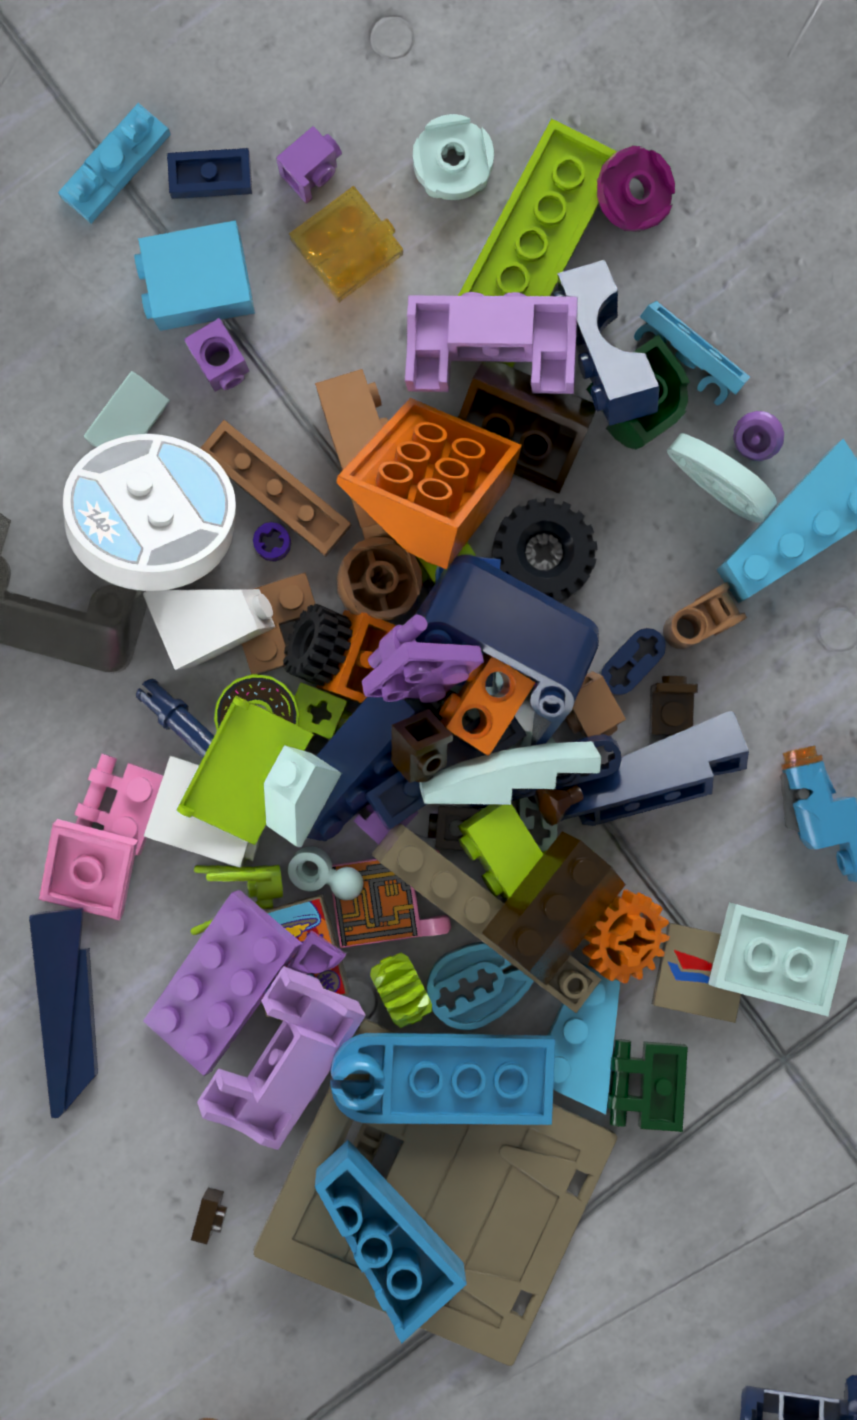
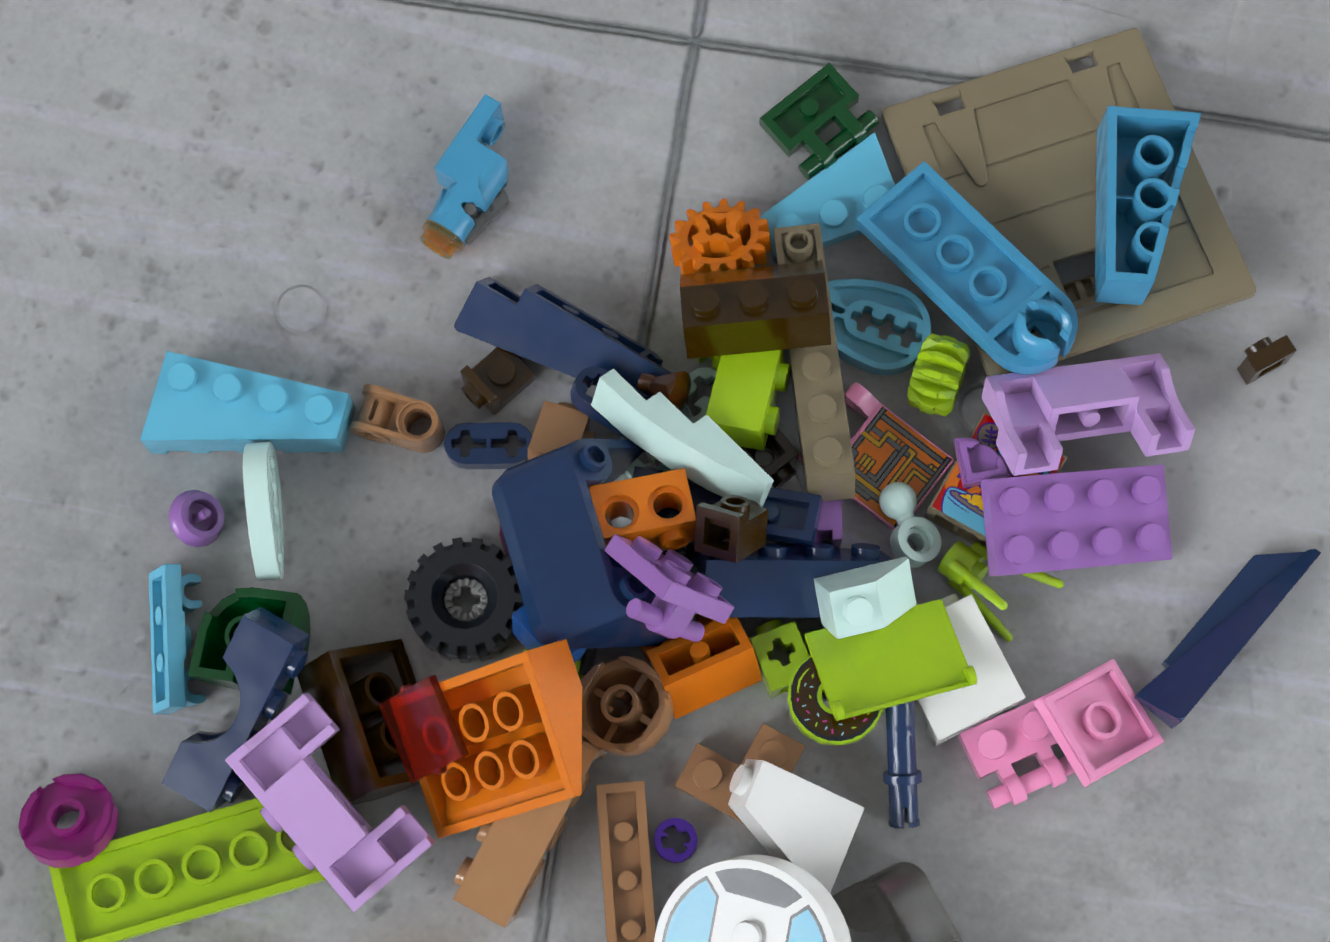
camera: 125 degrees left, 10 degrees down
black tyre [283,604,353,686] -> none
dark tan tile [651,922,741,1023] -> none
light aqua plate [708,902,849,1016] -> none
none -> clear red piece [379,675,469,784]

